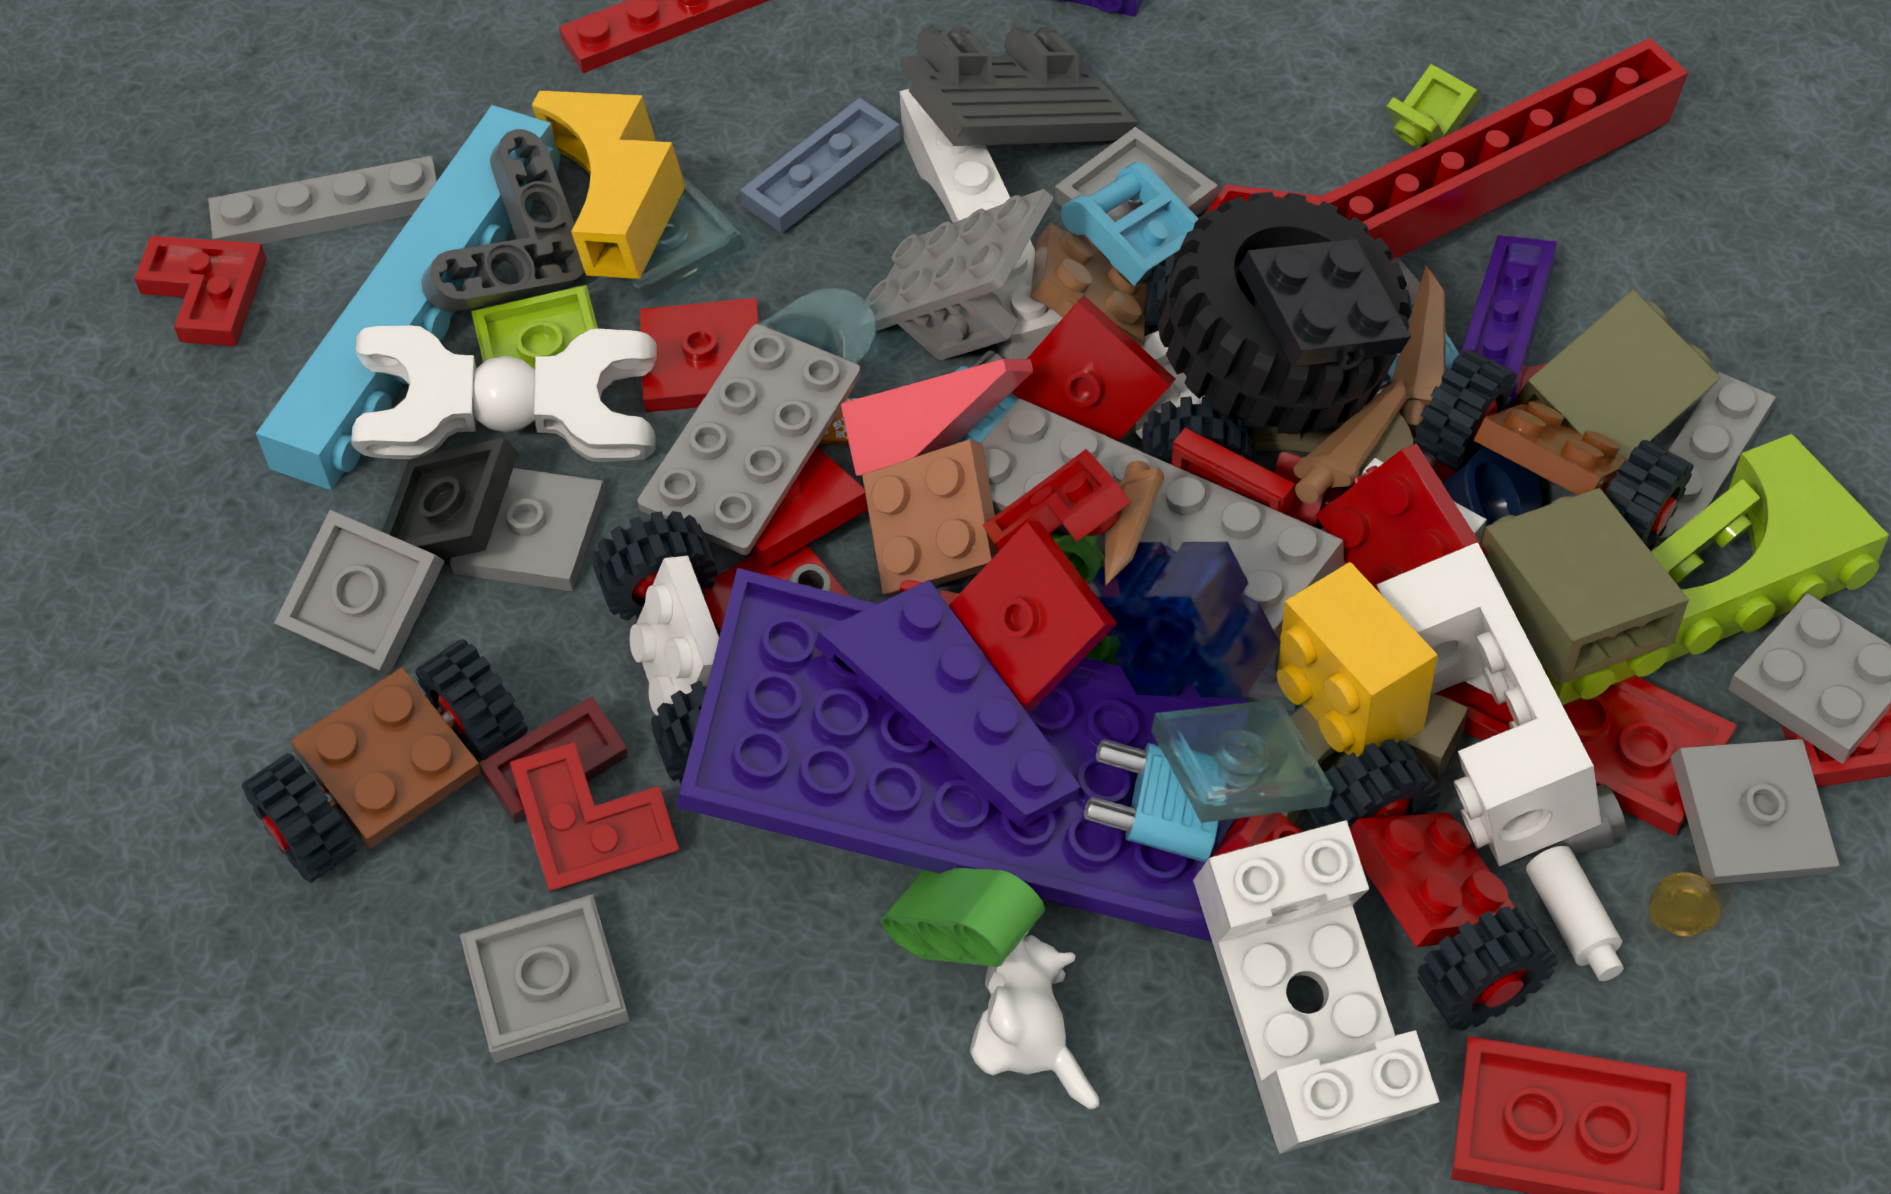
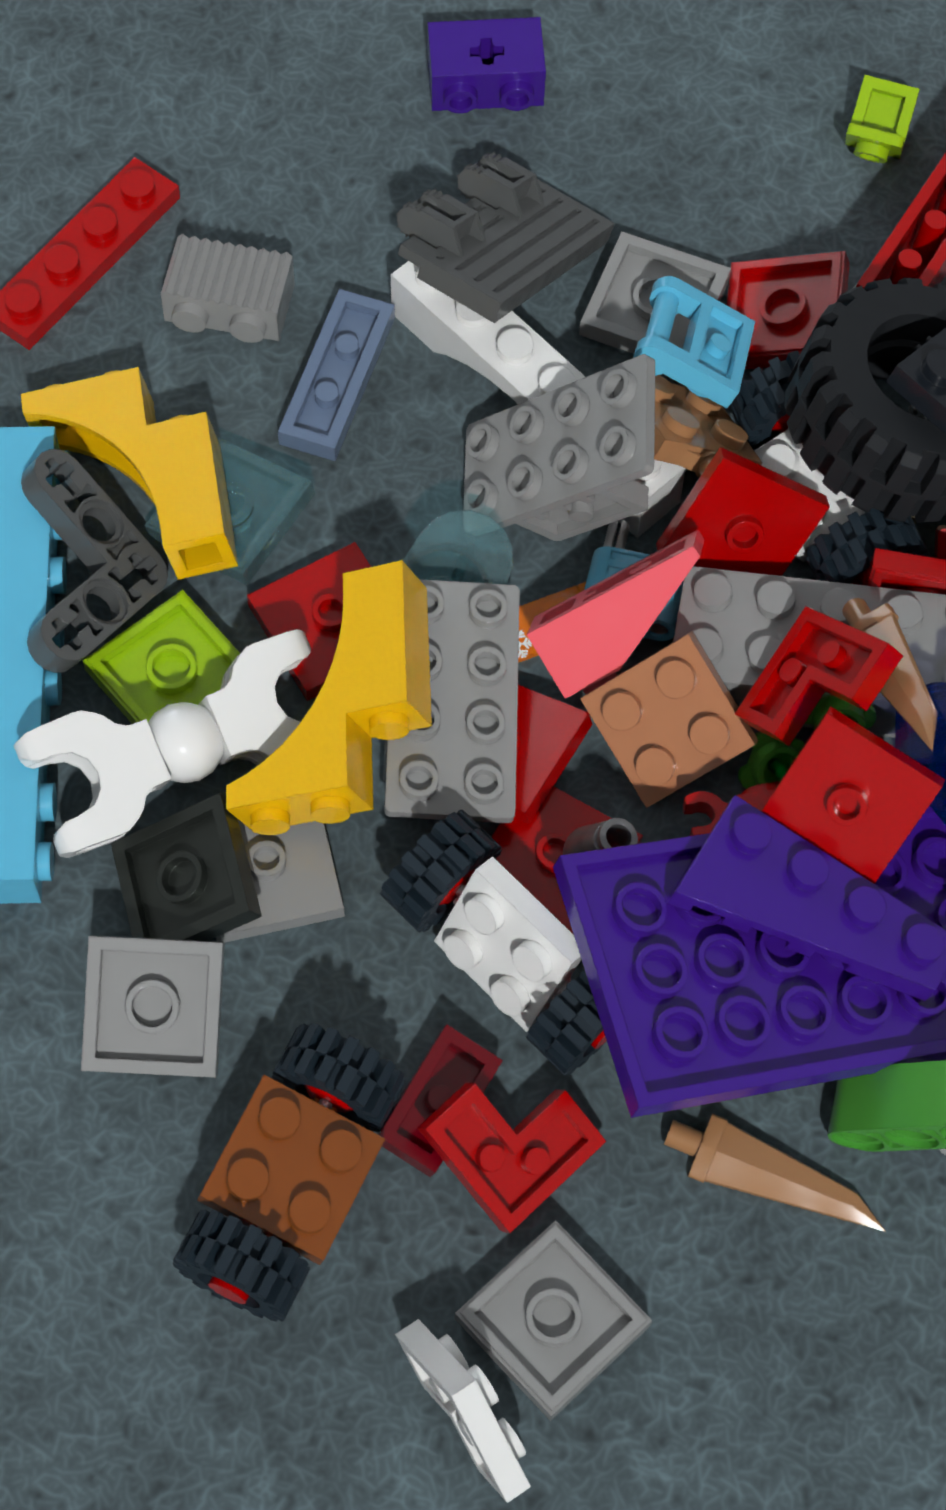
camera: 30 degrees left, 10 degrees up
none -> light grey brick [161,234,295,343]
none -> yellow arch [226,560,432,835]
none -> white plate [395,1319,531,1503]
none -> medium nougat bar [663,1113,886,1232]

